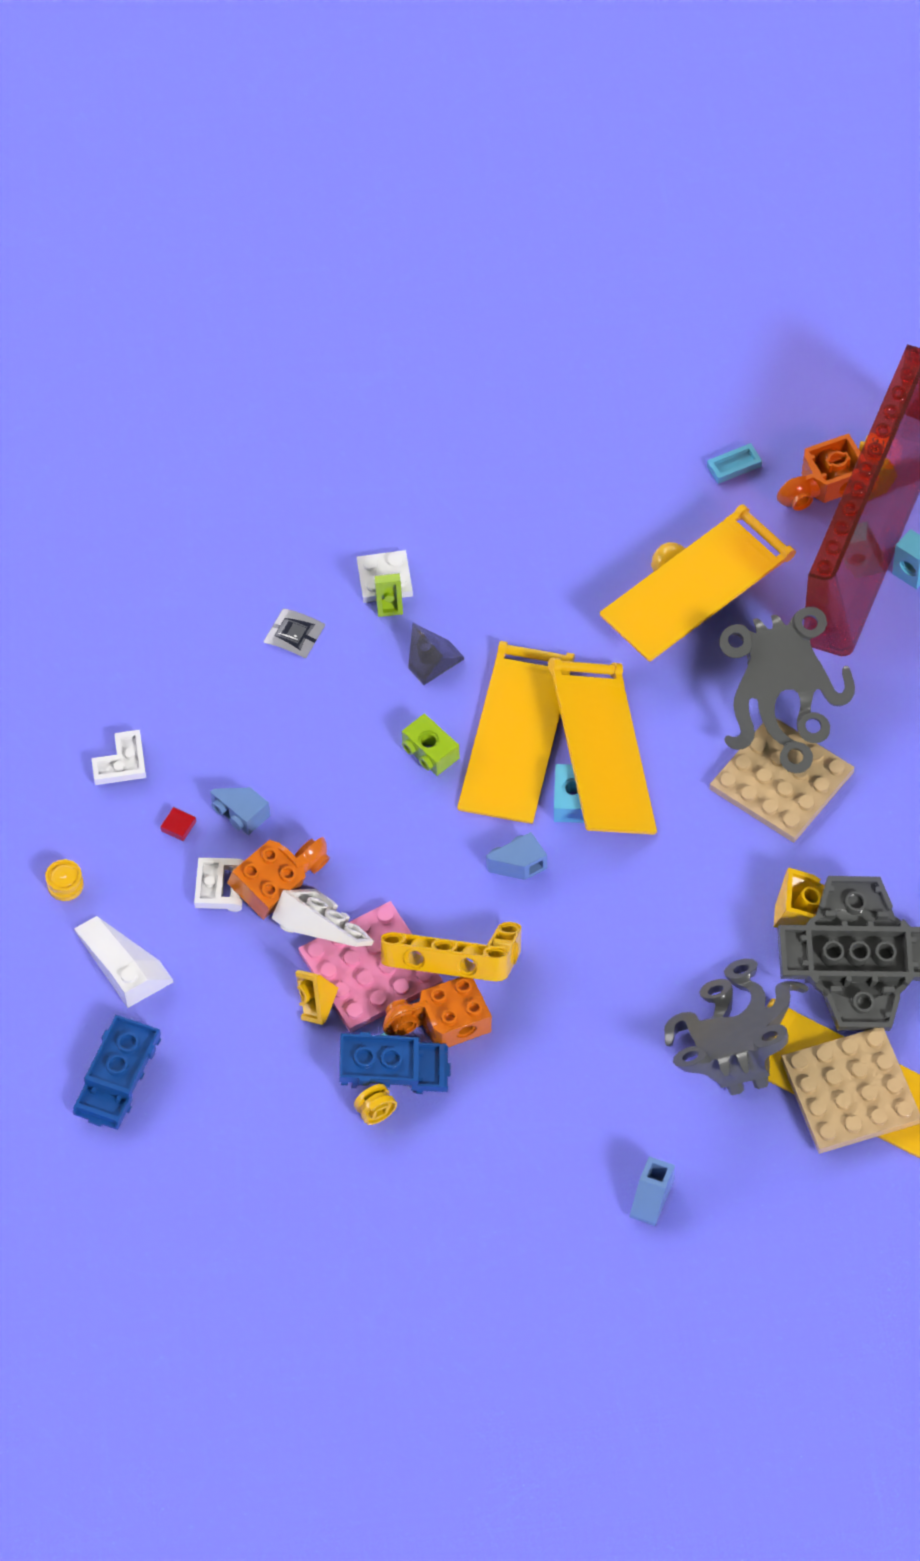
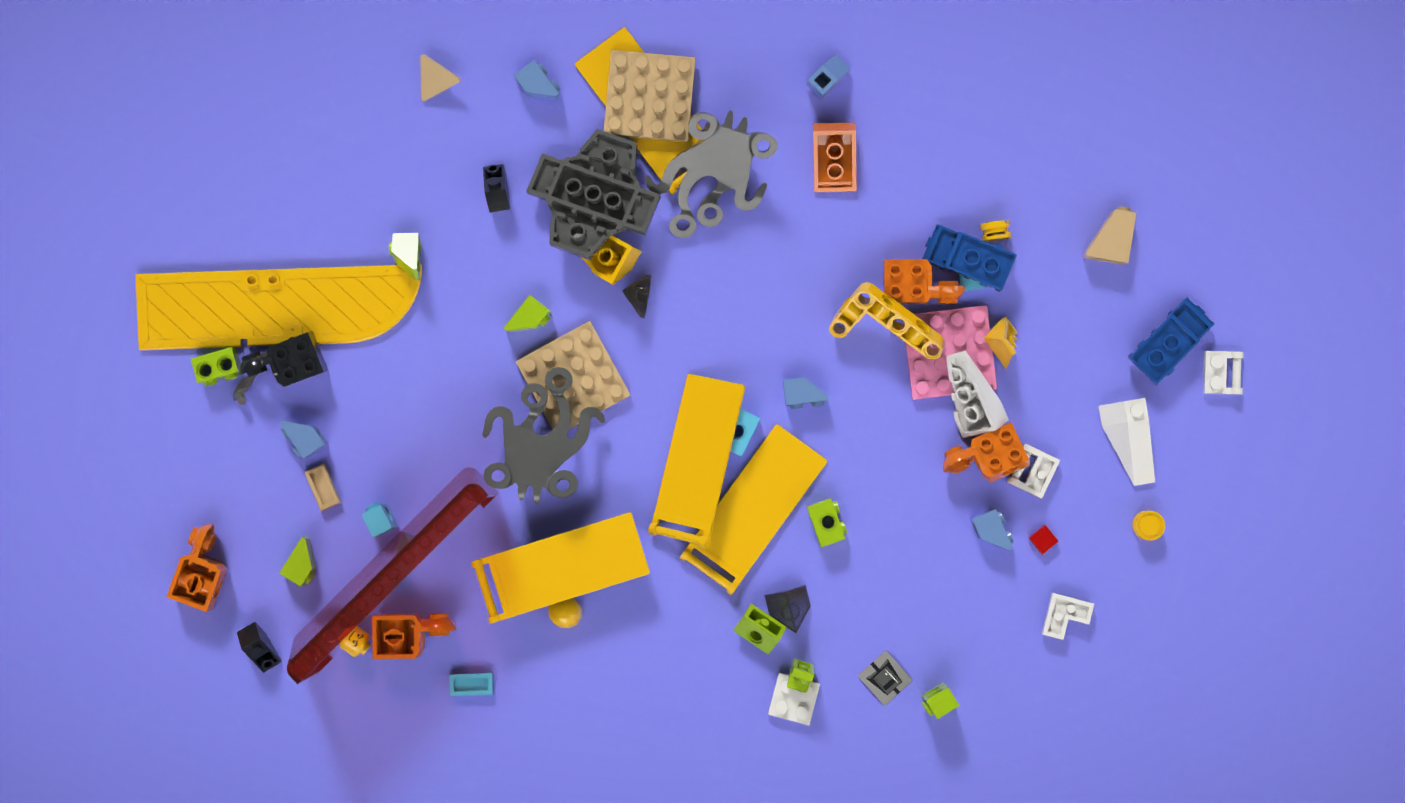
camera: 155 degrees left, 30 degrees up
none -> lime slope [504,295,551,332]
none -> clear smoke slope [622,275,652,319]
none -> lime brick [733,603,787,655]
none -> orange slope [813,122,857,192]
none -> lime brick [921,683,960,719]
none -> tan slope [1082,207,1137,265]
none -> white plate [1203,351,1244,395]

